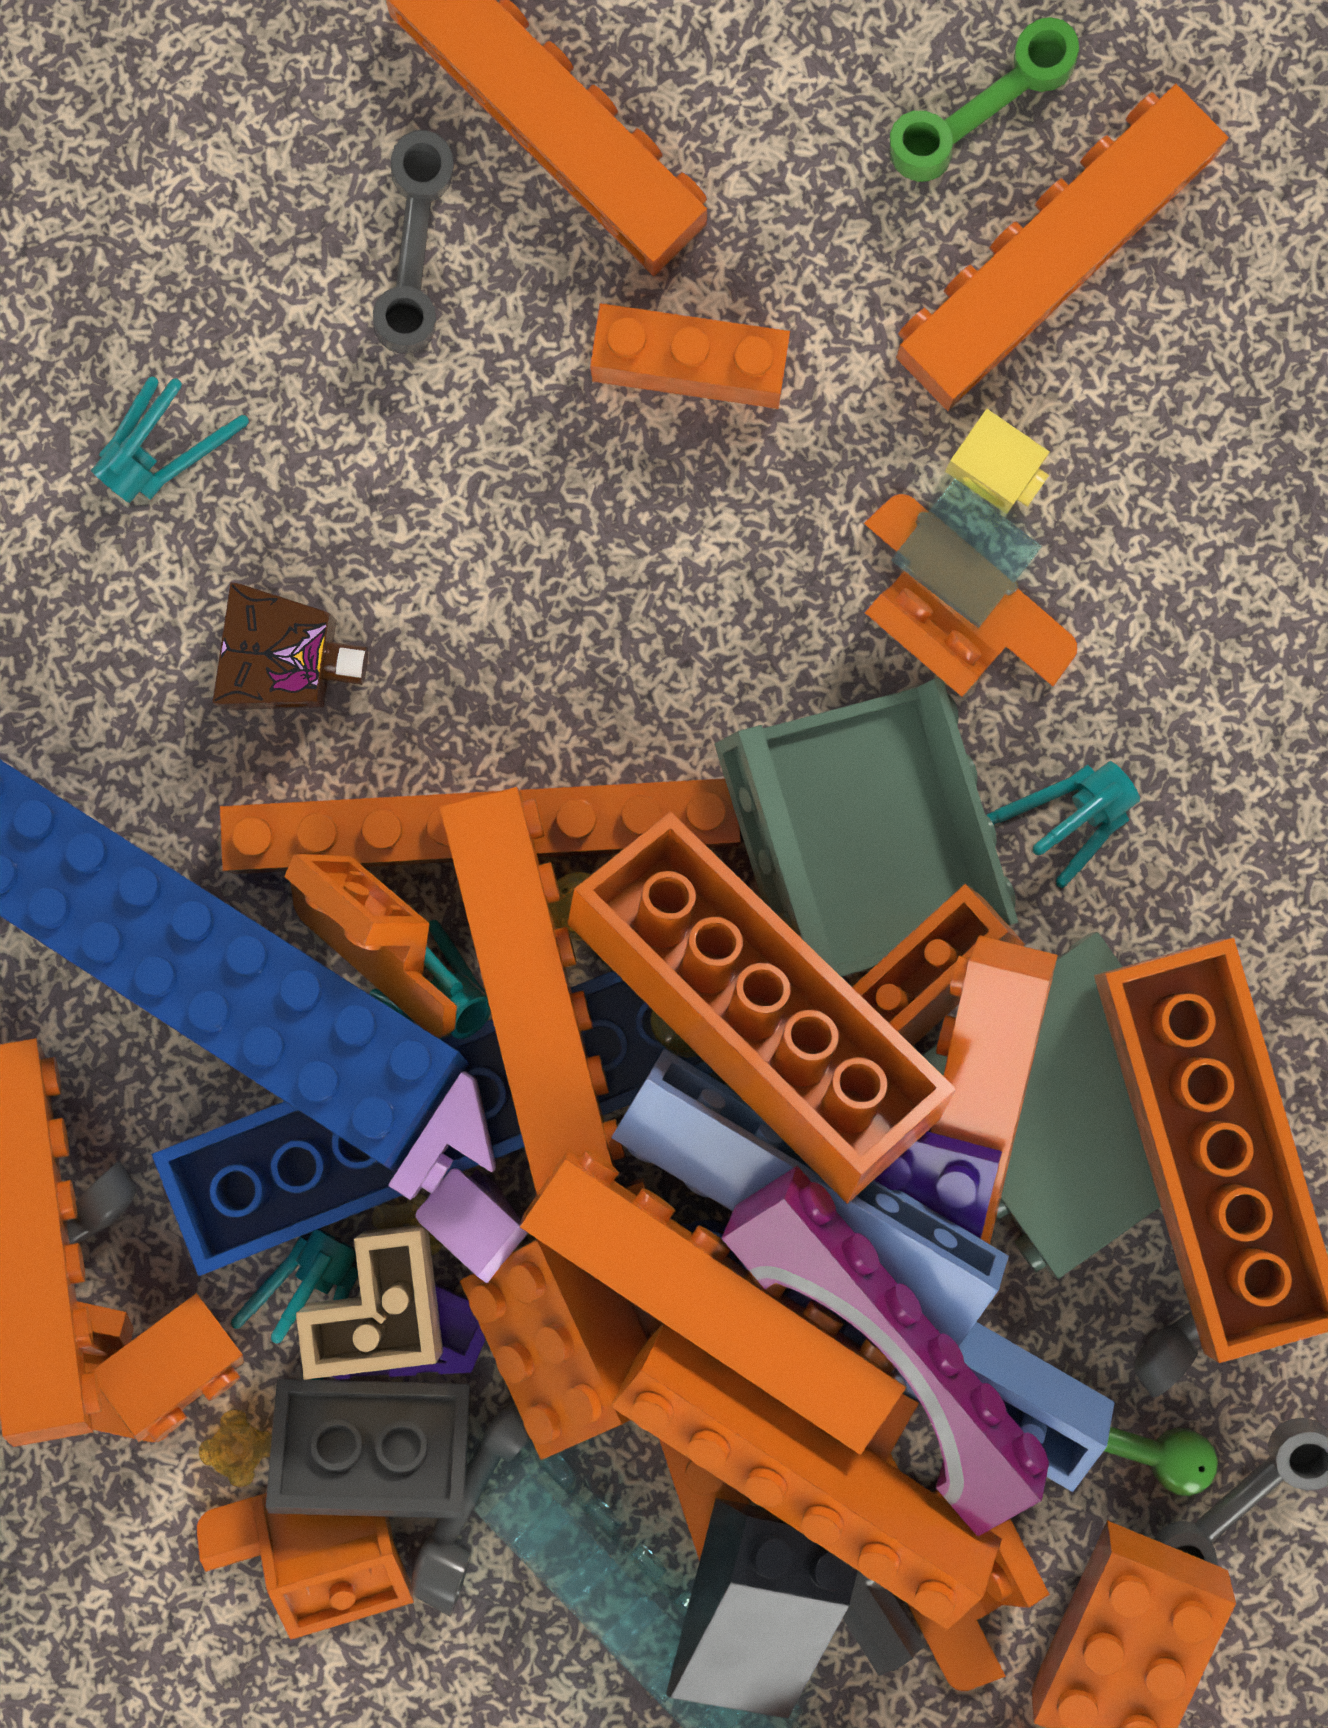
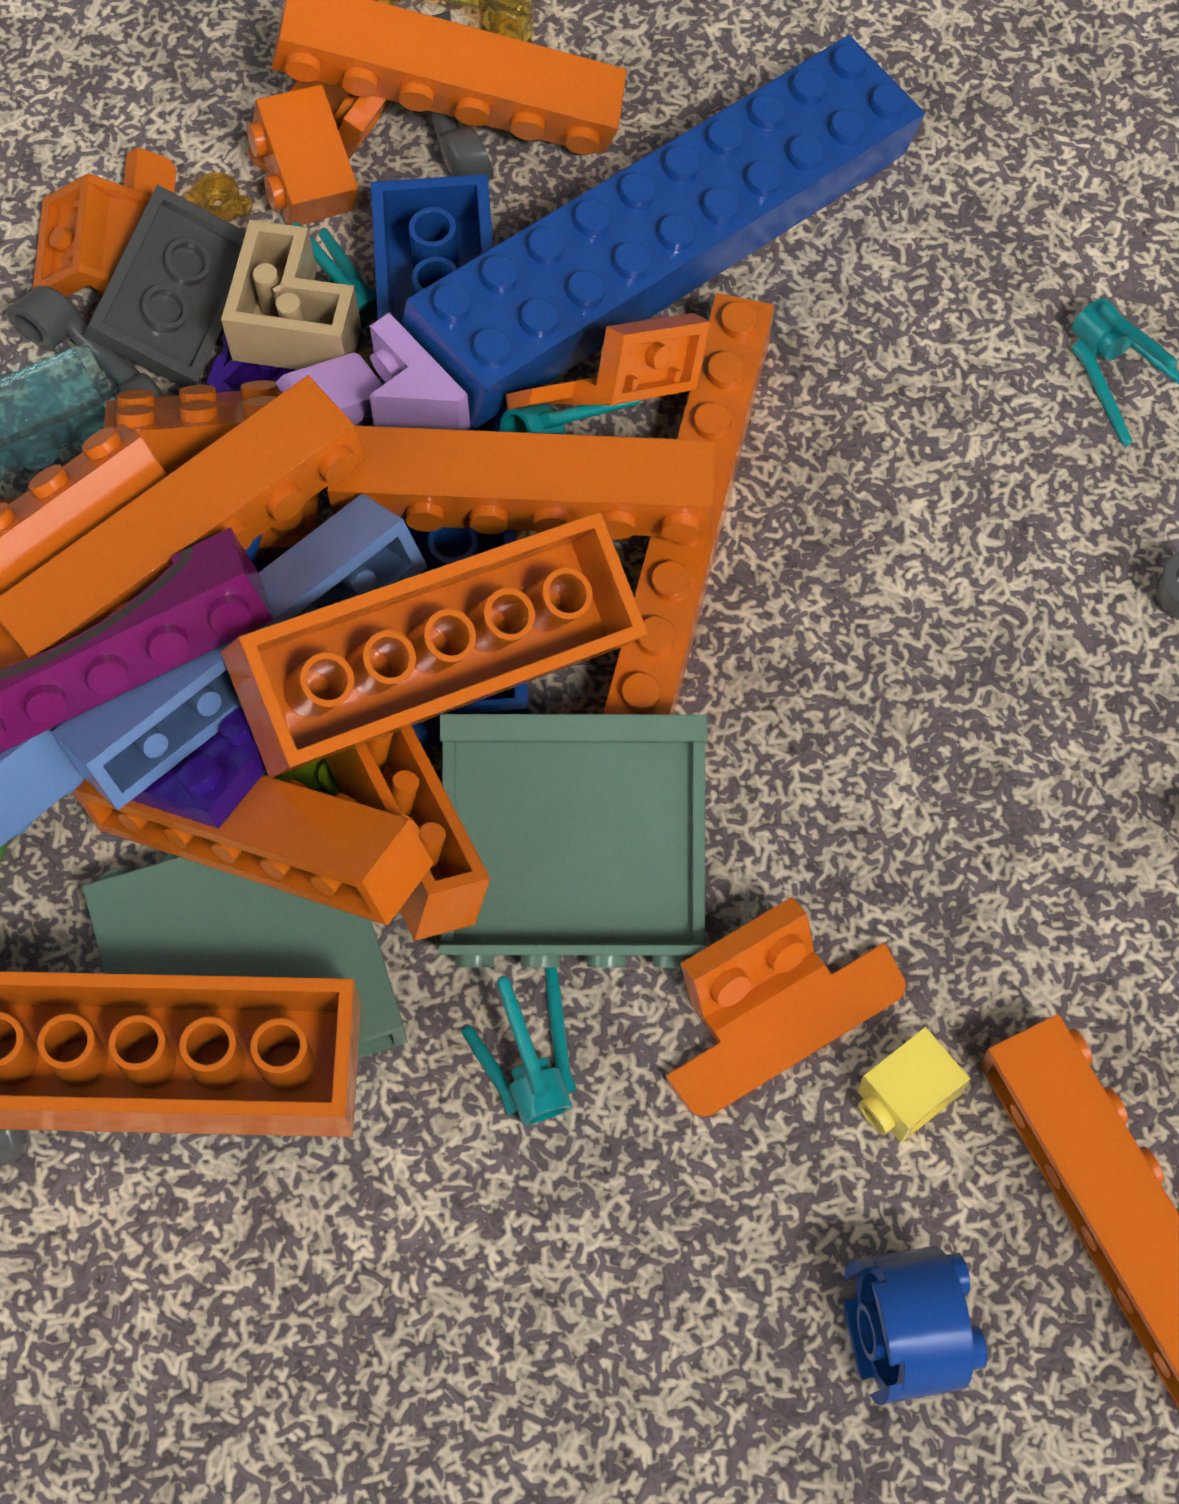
camera: 100 degrees right, 20 degrees down
reddish brown torso [212,582,368,710] -> none
orange brick [590,303,790,409] -> none
clear light blue piece [891,479,1042,628] -> none
none -> blue brick [844,1246,987,1405]

